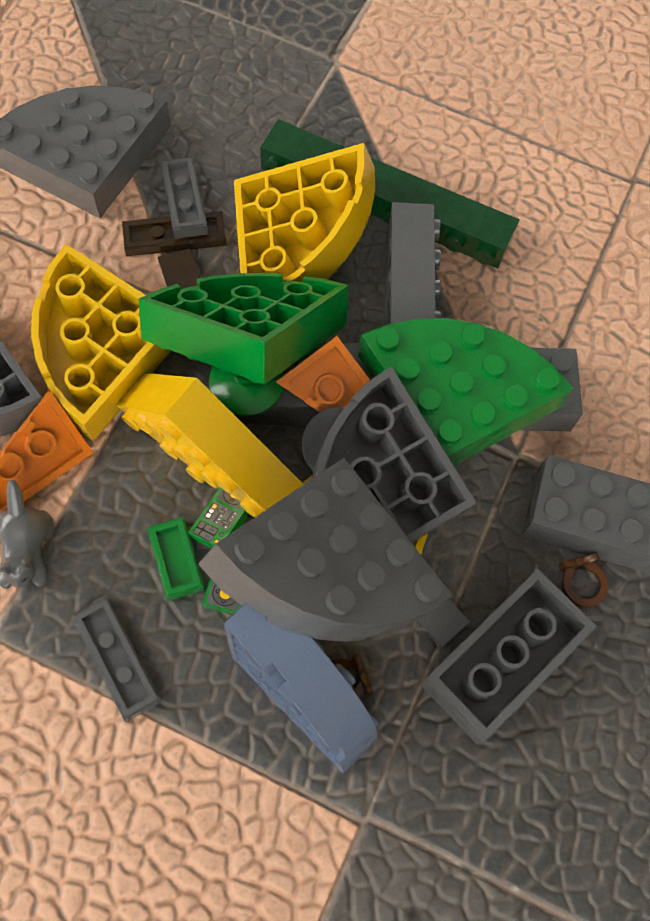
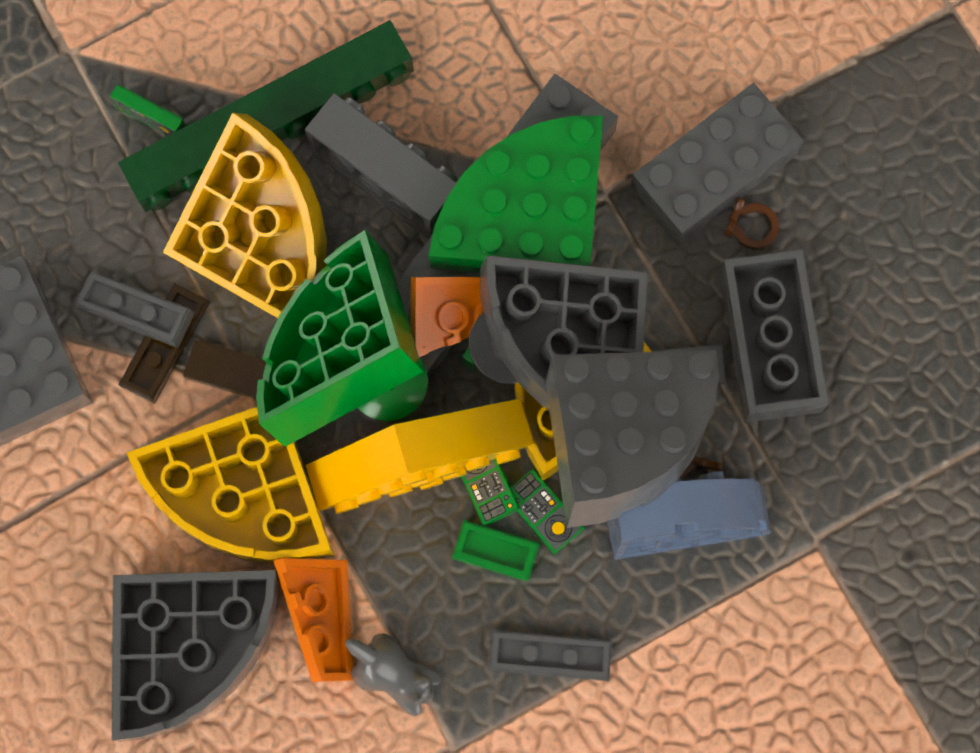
camera: 45 degrees left, 10 degrees up
none -> green tile [110,85,186,136]

